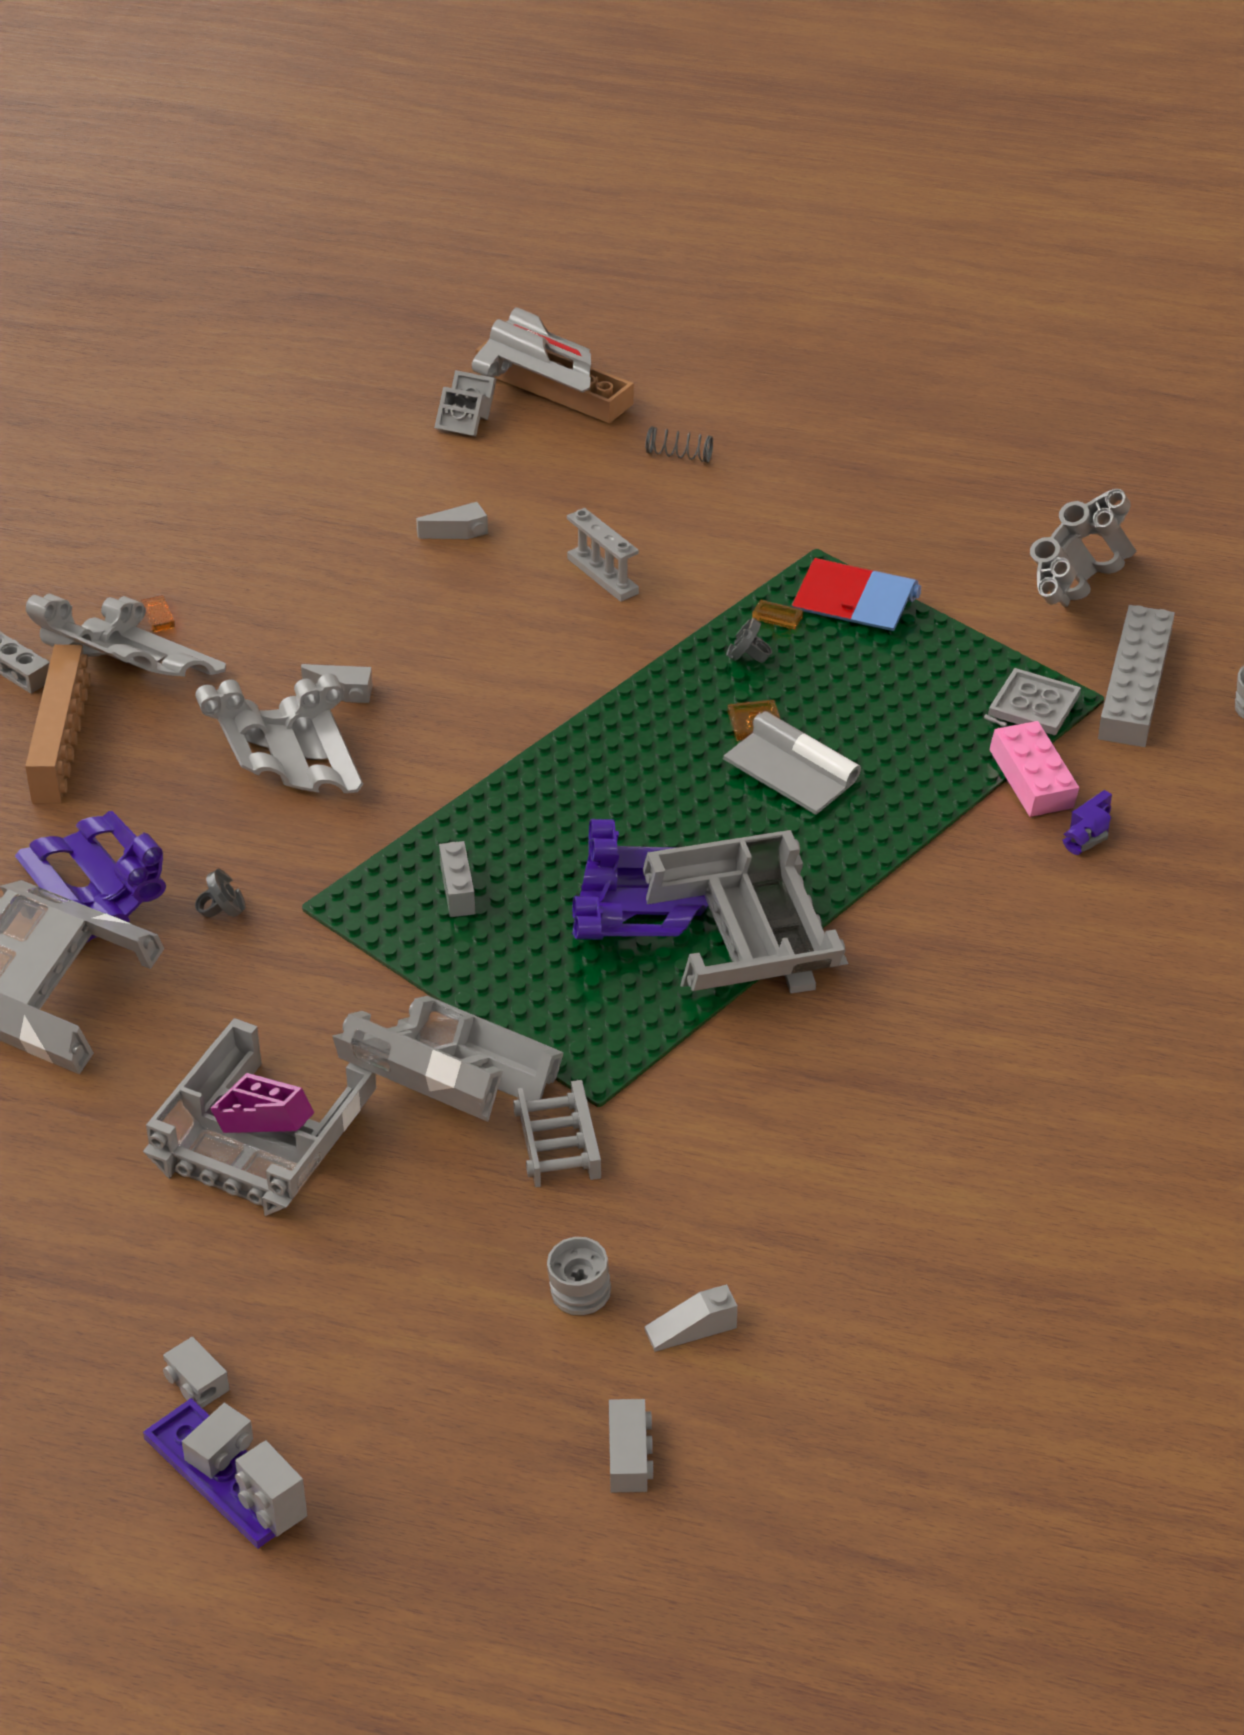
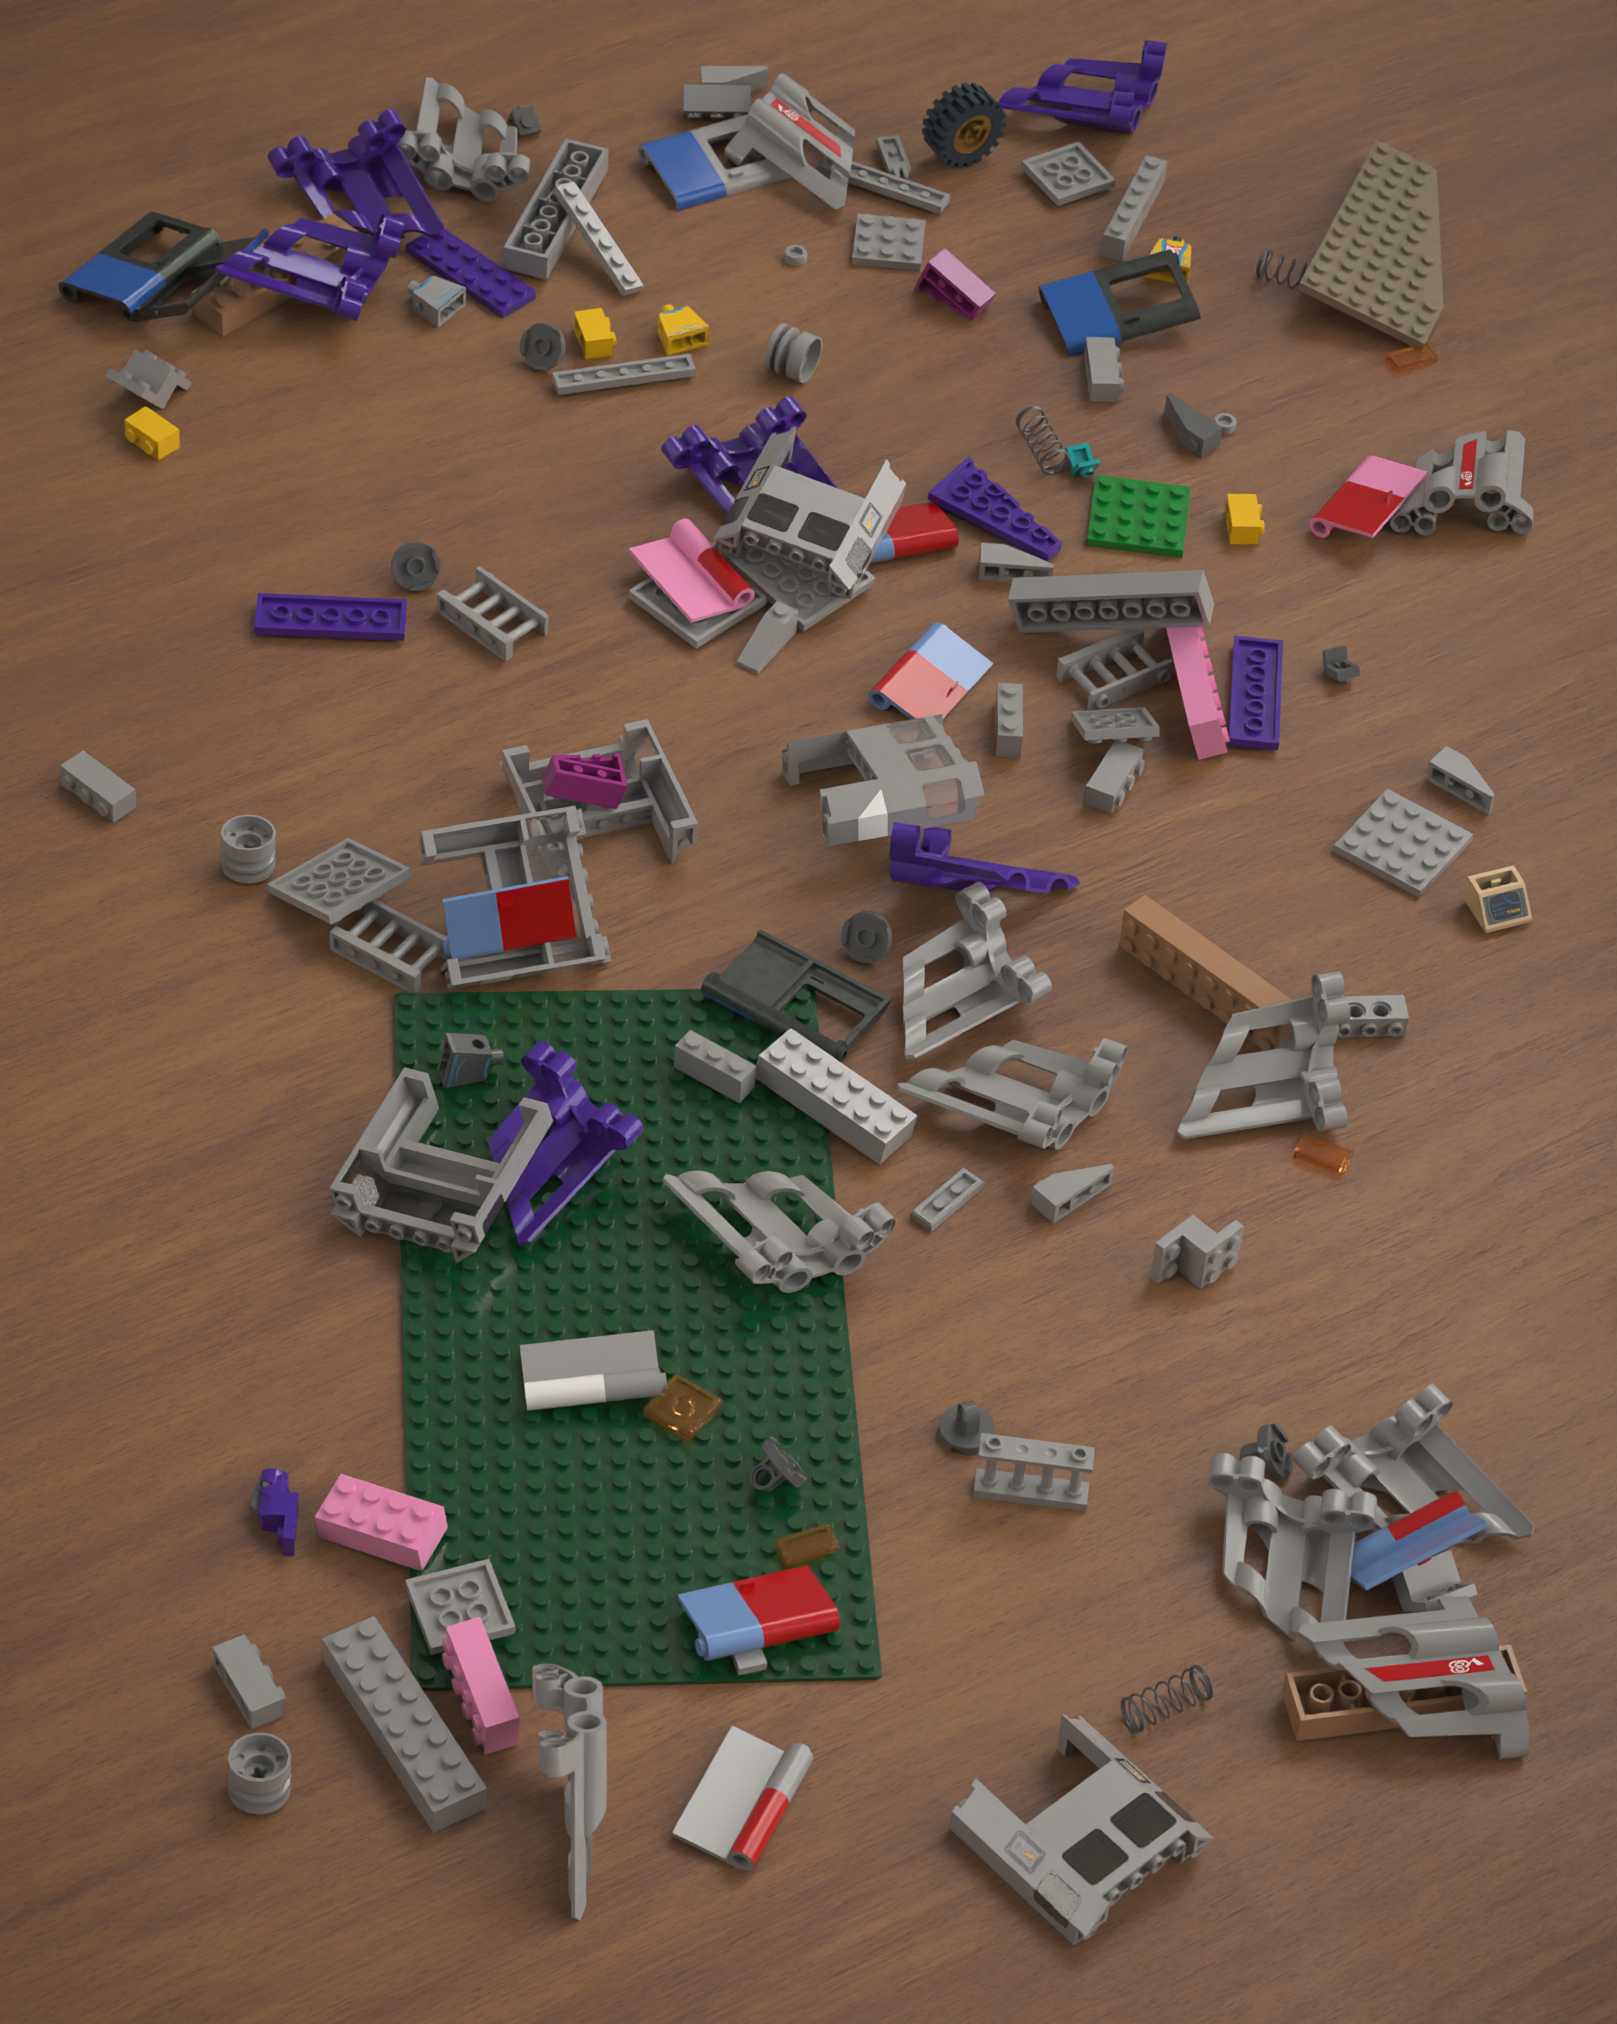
camera: 130 degrees right, 5 degrees up
light grey brick [163,1336,230,1408] -> none
light grey brick [182,1403,253,1478] -> none
light grey brick [235,1440,307,1536] -> none
light grey slope [416,502,488,539] -> none
light grey slope [645,1284,738,1352] -> none
none -> light grey brick [213,1634,286,1730]
none -> light grey plate [267,838,413,924]
none -> dark grey tile [391,541,441,591]
none -> light grey fence [436,566,549,662]
none -> dark grey torso [437,1033,504,1088]
none -> door [442,876,576,960]
none -> bright pink brick [442,1617,519,1755]
none -> light grey panel [662,1171,897,1293]
none -> light grey door [671,1726,813,1871]
none -> pearl dark grey piece [701,929,891,1063]
none -> light grey brick [755,1028,918,1165]
none -> light grey panel [903,882,1052,1059]
none -> light grey tile [910,1168,984,1232]
none -> dark grey tile [938,1400,995,1455]
none -> light grey piece [949,1714,1214,1945]
none -> light grey bracket [1150,1215,1244,1289]
none -> light grey panel [1208,1453,1377,1658]
none -> dark grey tile [1239,1423,1293,1480]
none -> light grey panel [1293,1384,1535,1544]
none -> medium blue door [1350,1490,1488,1590]

